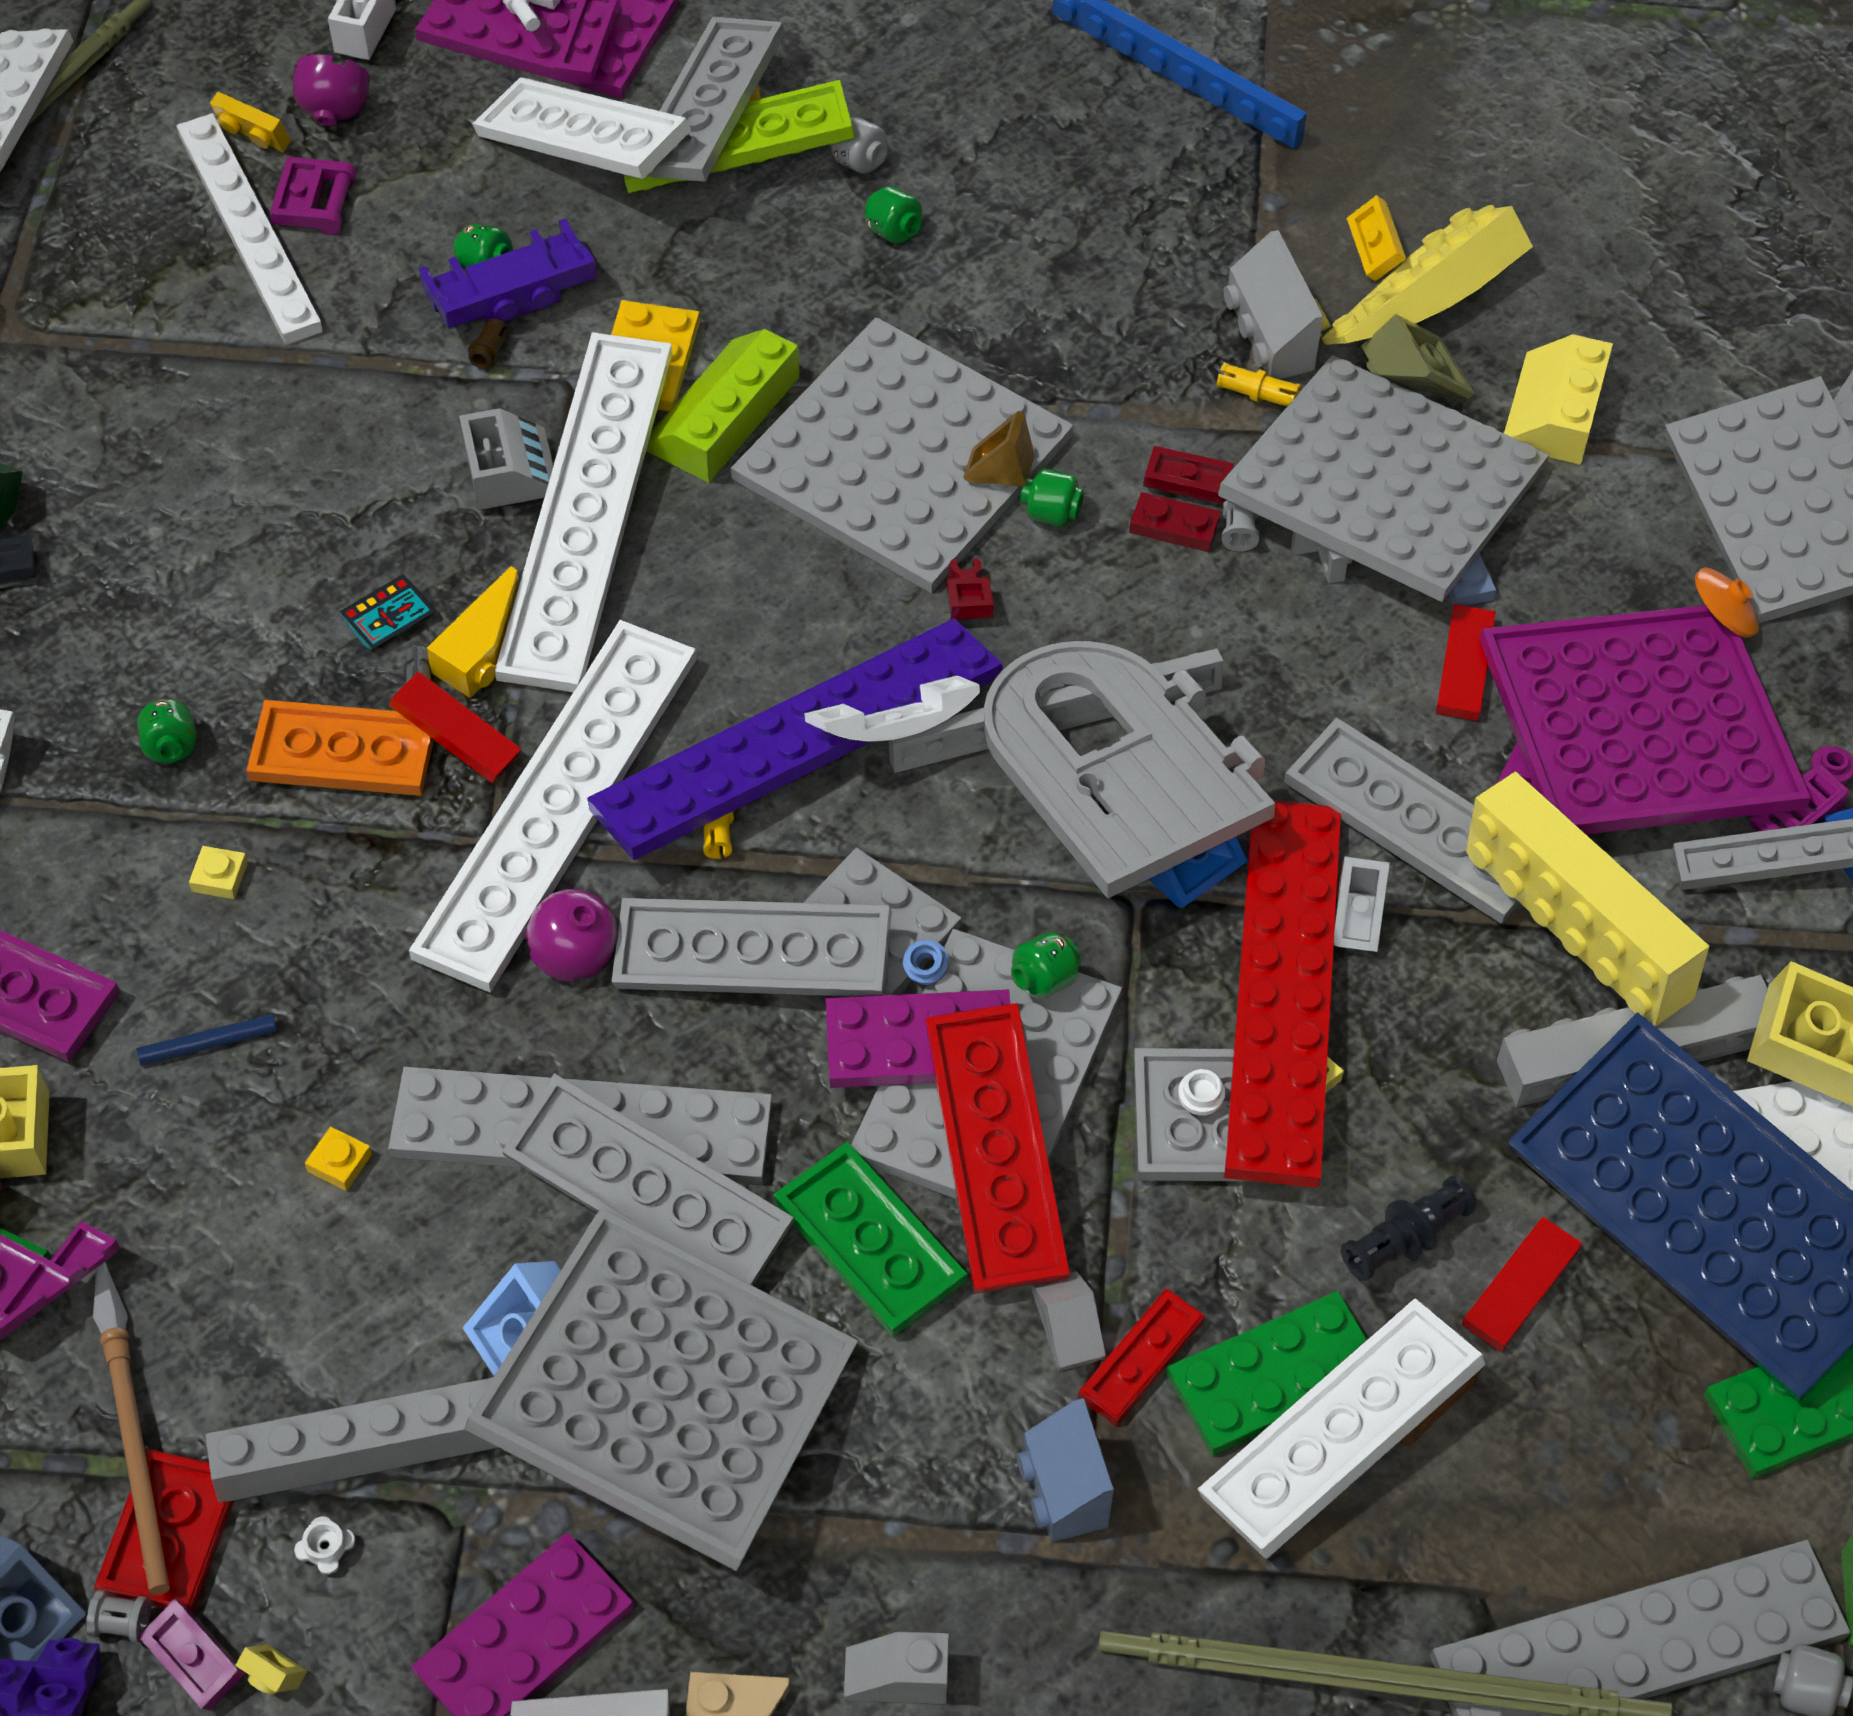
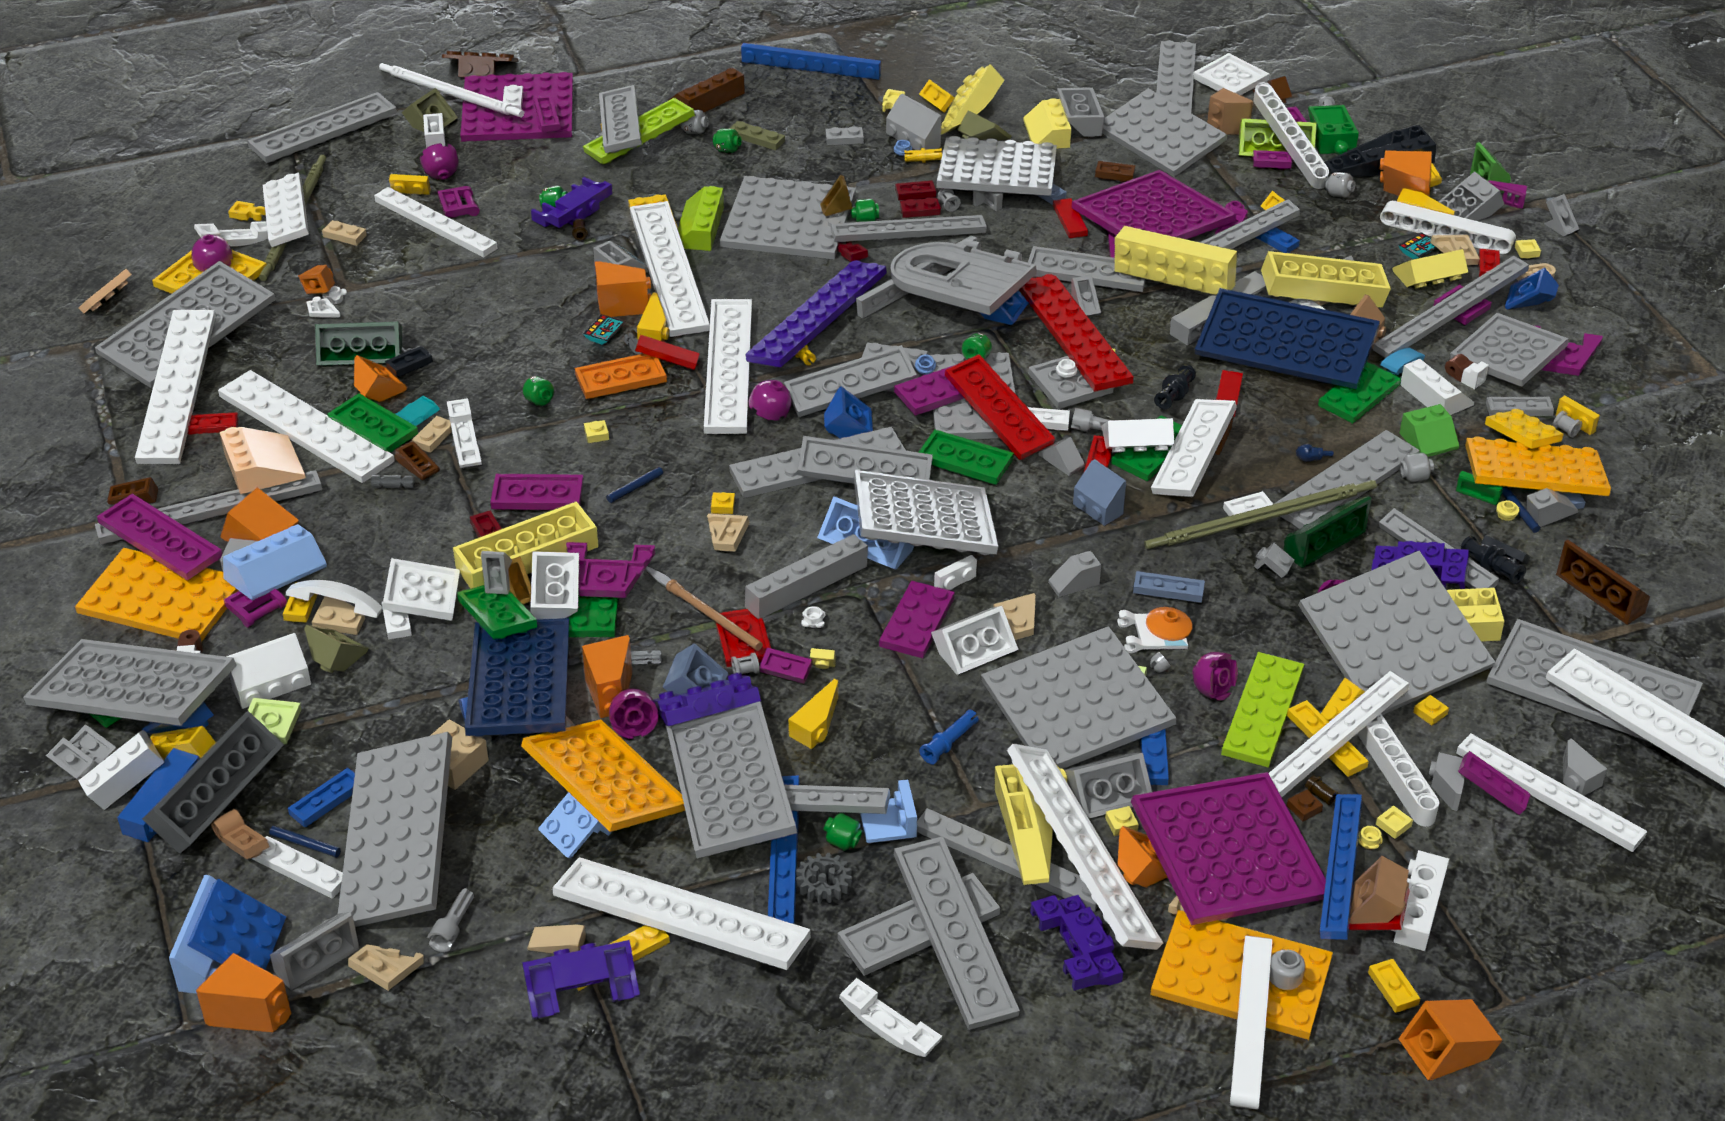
camera: 25 degrees left, 15 degrees down
white plate [472,77,691,179] -> none
white slope [804,675,980,741] -> none
orange dish [1695,567,1759,638] -> none
none -> tan plate [322,220,367,246]
none -> orange slope [595,261,651,317]
none -> reddish brown slope [668,67,745,112]
none -> tan wing [707,514,750,551]
none -> olive plate [729,121,785,150]
none -> blue slope [824,386,873,439]
none -> light grey plate [825,126,864,145]
none -> light grey plate [831,215,987,242]
none -> light yellow plate [882,89,905,112]
none -> medium blue plate [894,140,912,156]
none -> white plate [934,555,977,590]
none -> white plate [1028,407,1070,431]
none -> light grey slope [1057,88,1104,137]
none -> light grey piece [1071,408,1112,432]
none -> reddish brown plate [1095,161,1135,182]
none -> white slope [1102,418,1174,452]
none -> white plate [1223,491,1273,516]
none -> dark blue piece [1296,444,1334,462]

